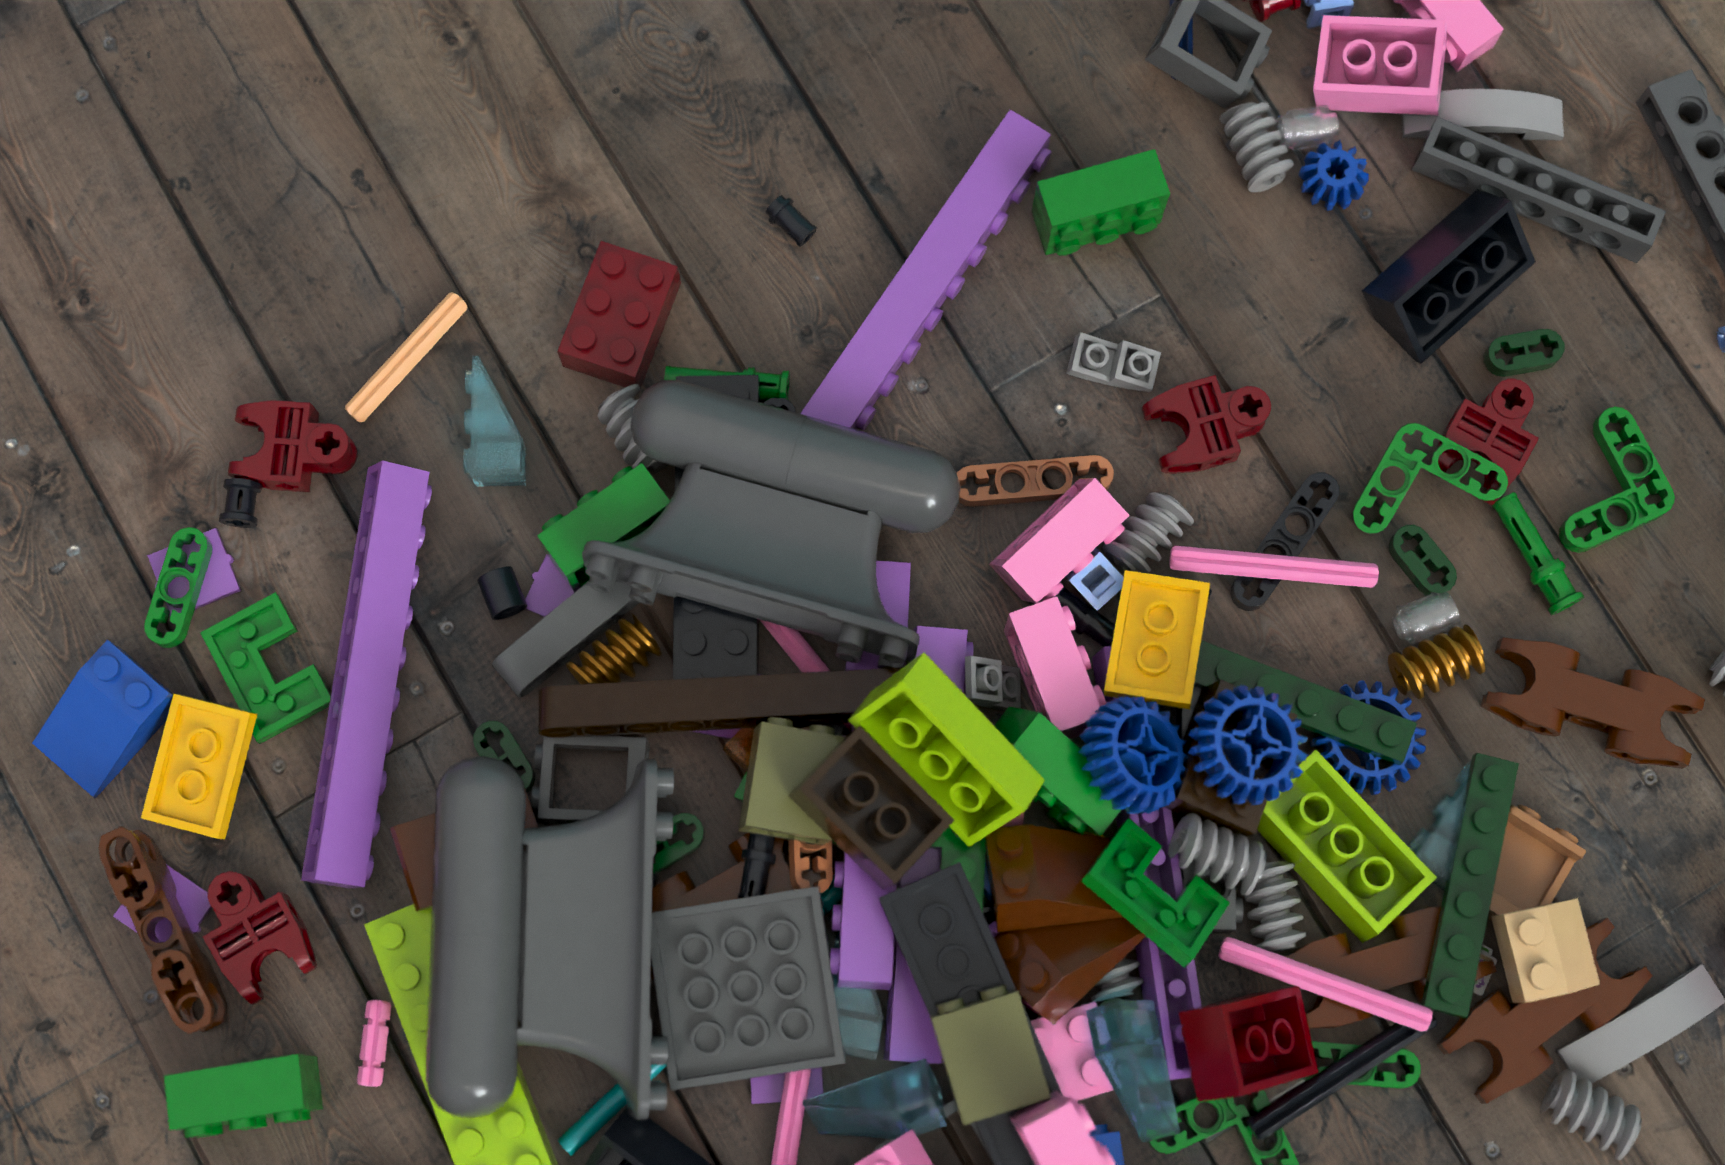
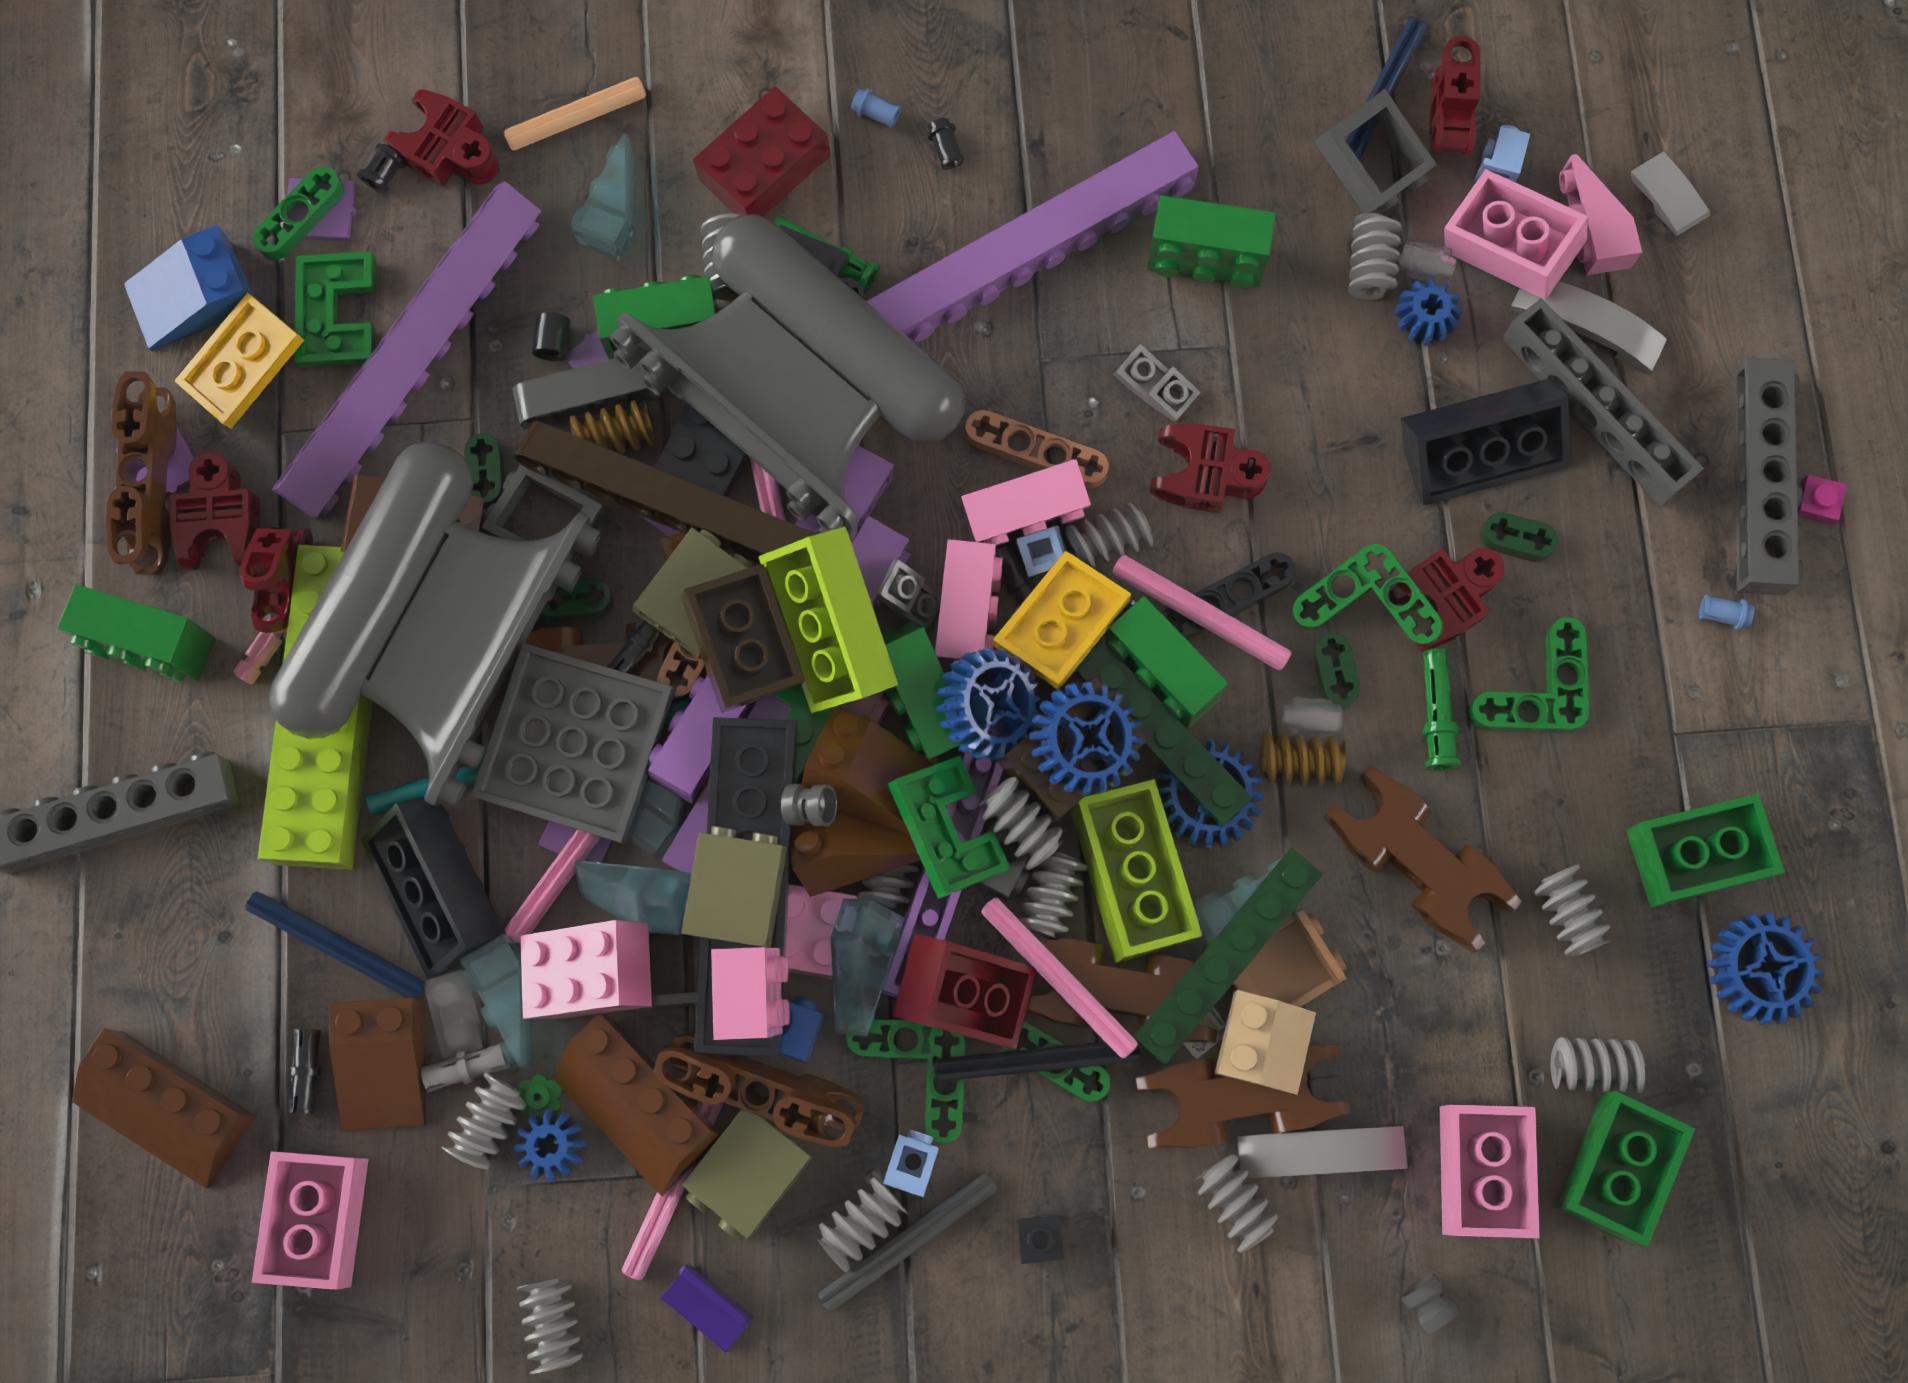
camera: 30 degrees right, 0 degrees up
none -> dark red piece [239,526,314,633]
none -> dark grey wheel [781,784,837,827]
none -> medium blue pin [851,88,901,129]
none -> green brick [1105,596,1229,730]

